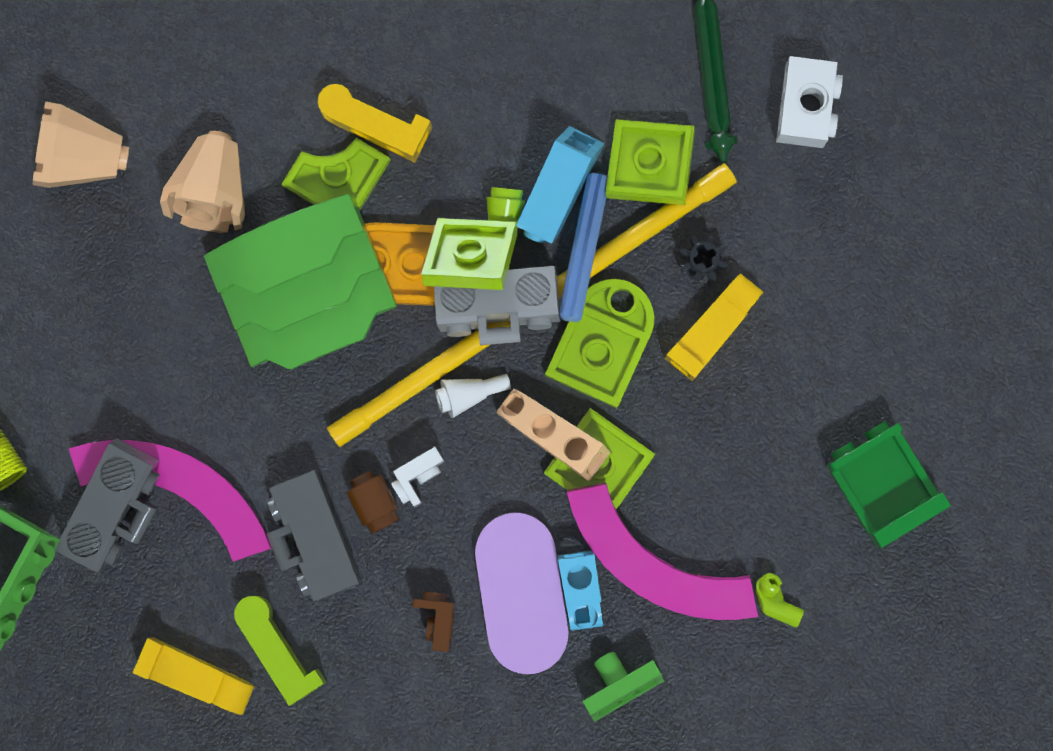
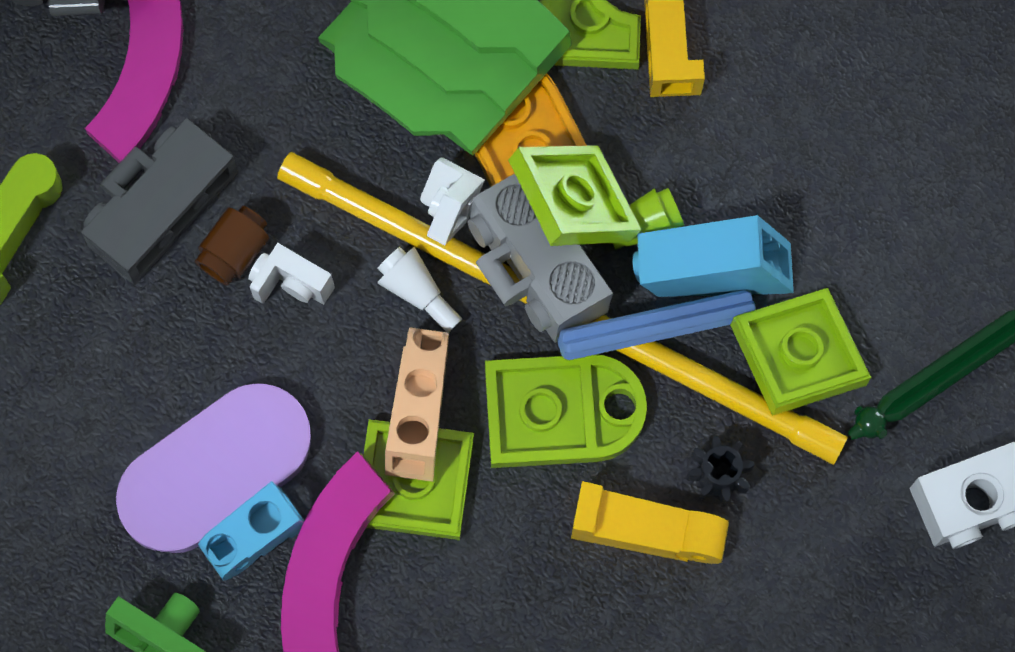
camera: 55 degrees right, 10 degrees down
reddish brown bracket [412,592,456,652] -> none
none -> white bracket [420,157,485,246]

